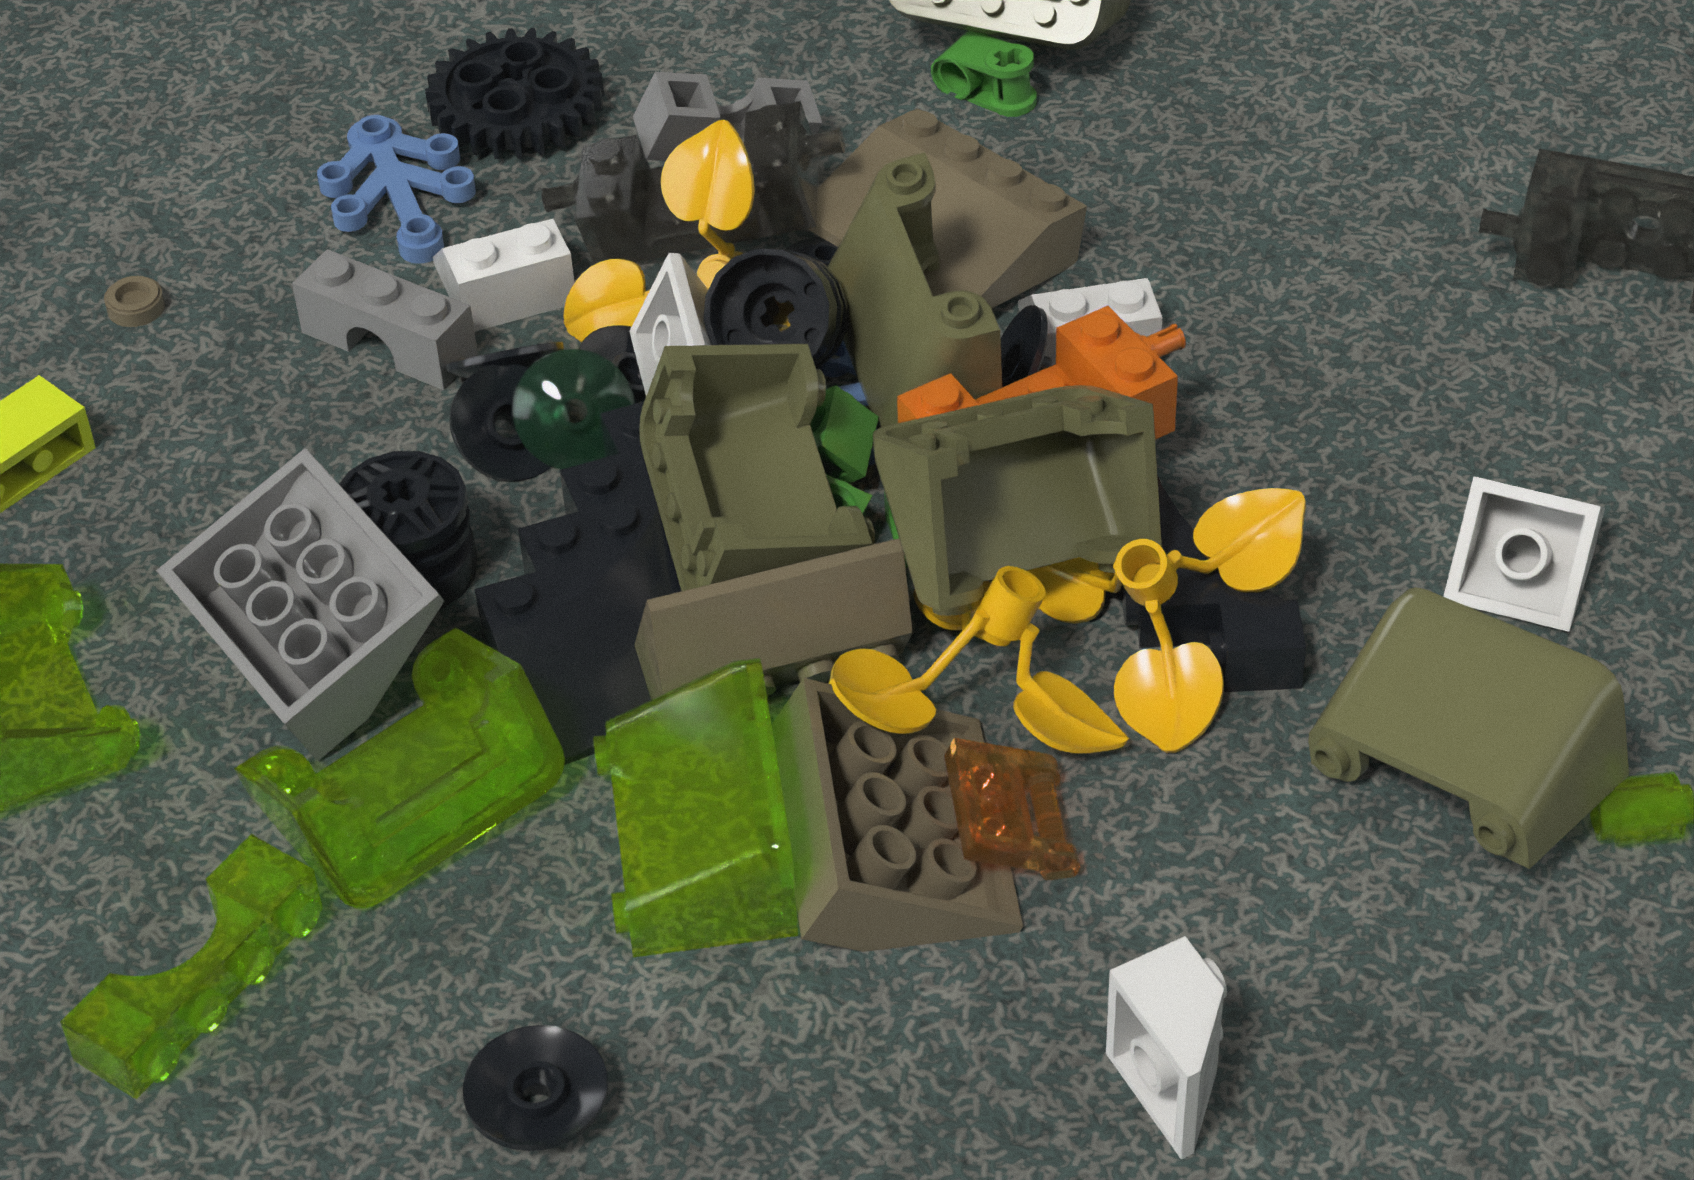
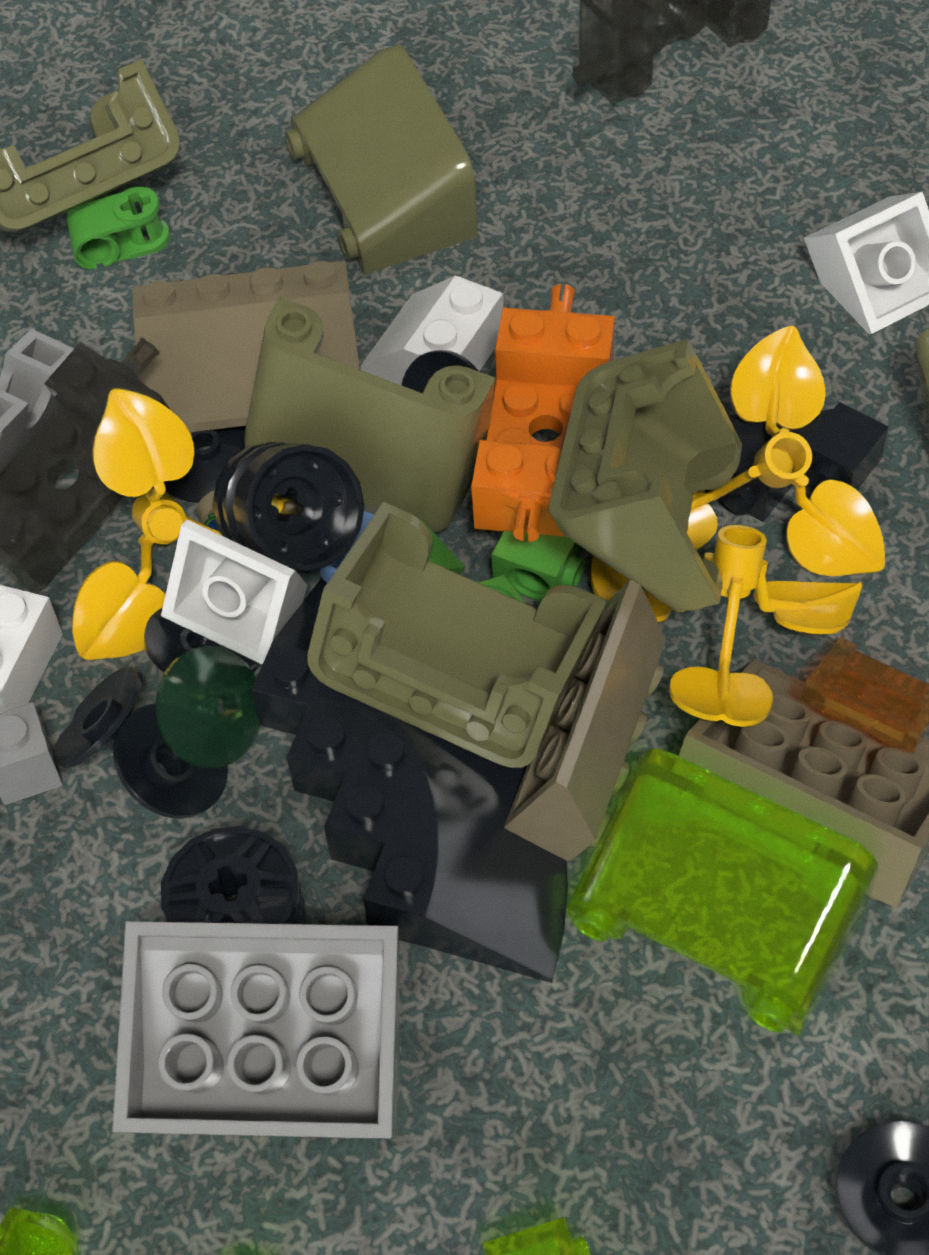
camera: 50 degrees left, 10 degrees up
clear neon green windscreen [234,627,565,909] -> none
none -> olive windscreen [285,44,478,275]

